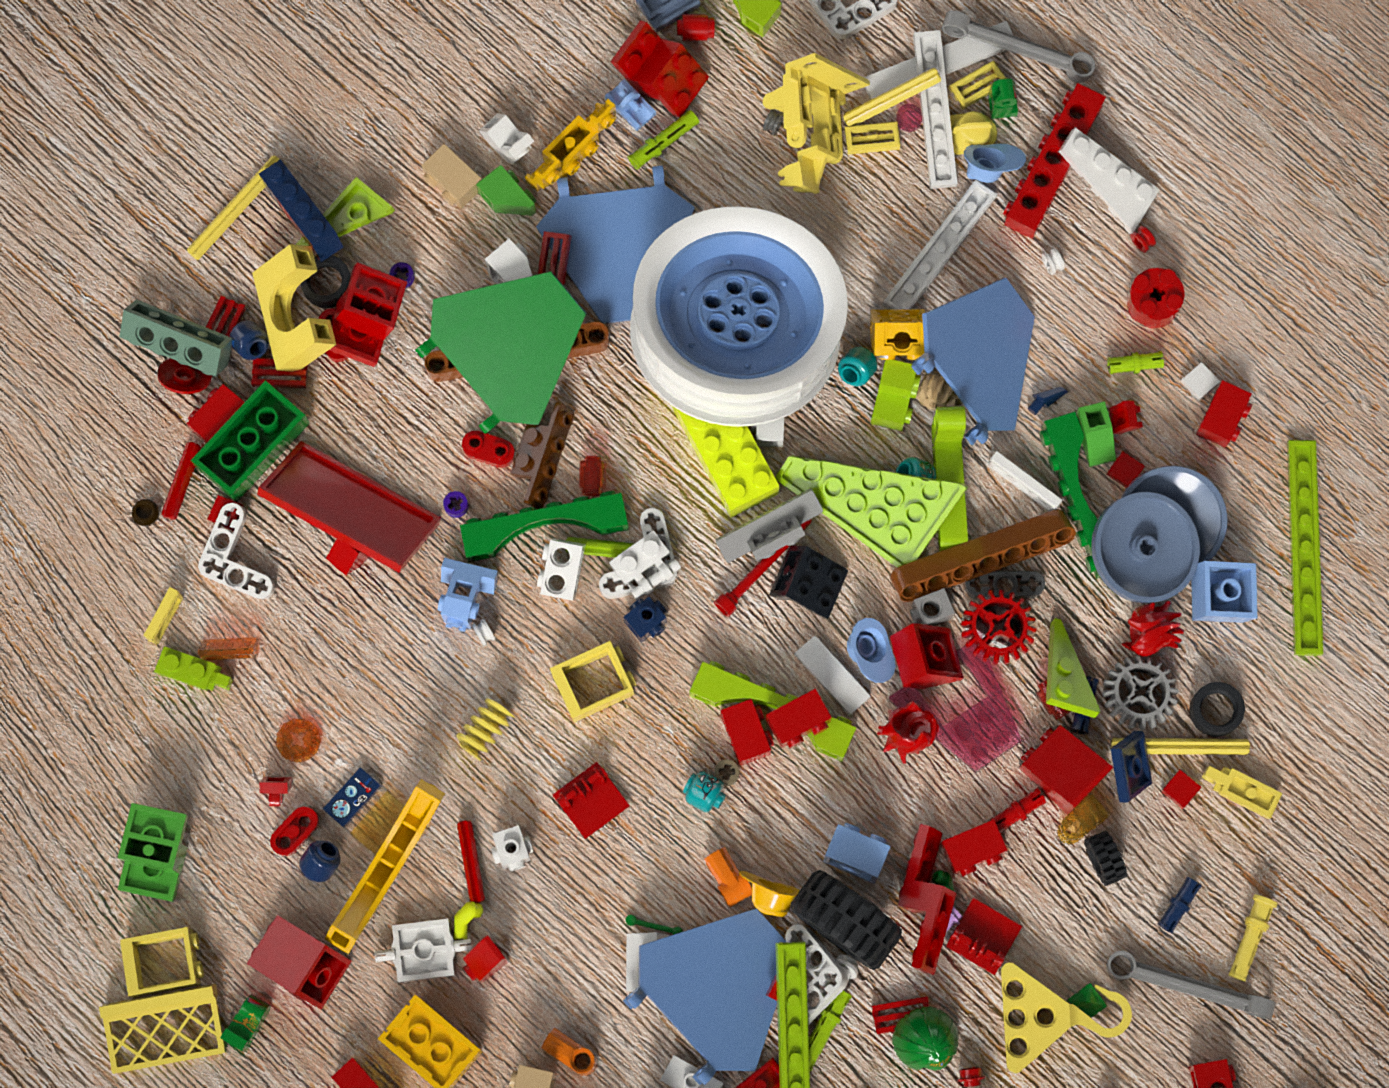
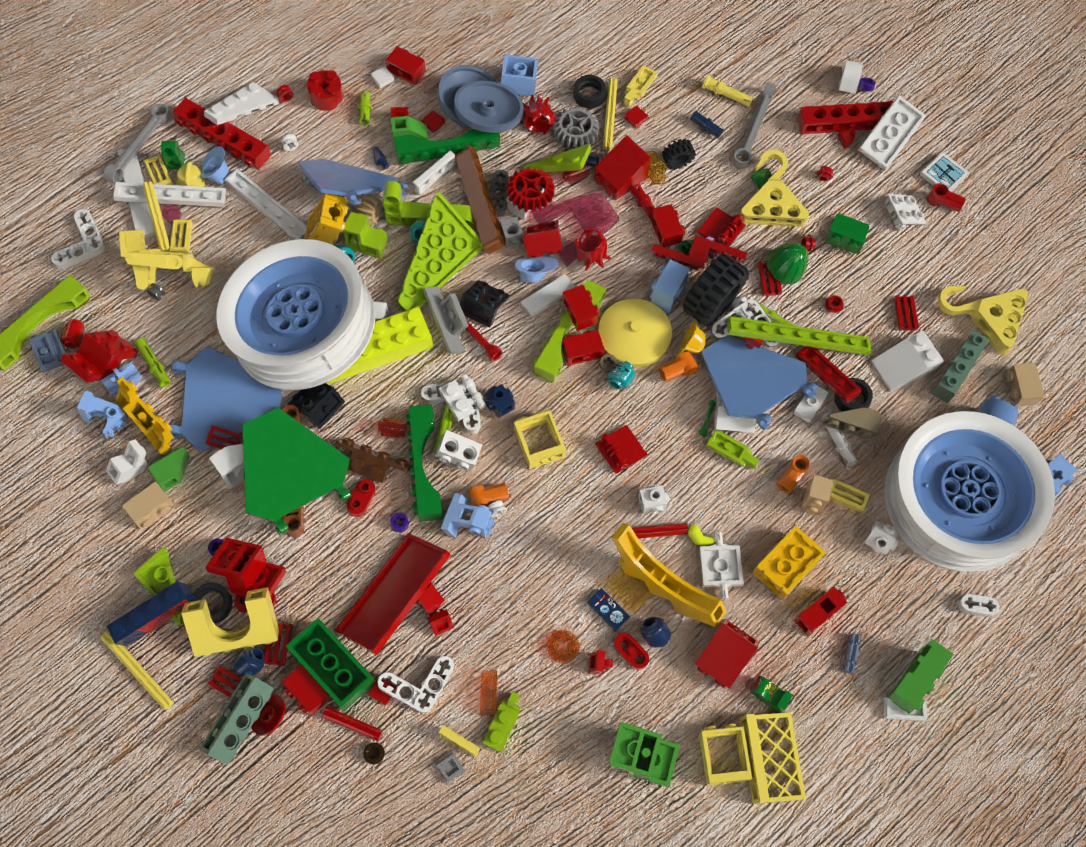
camera: 90 degrees left, 10 degrees down
light yellow piece [456,698,515,761] -> none
red slope [463,935,509,983] -> none
dark blue tile [1111,731,1152,803] -> none
lime tile [1287,440,1323,656] -> none
none -> light blue tile [77,390,127,440]
none -> black bracket [287,383,345,429]
none -> red tile [428,608,454,636]
none -> light grey tile [435,753,465,784]
none -> orange piece [467,482,509,507]
none -> light yellow dish [598,298,672,367]
none -> lime hinge [706,429,759,469]

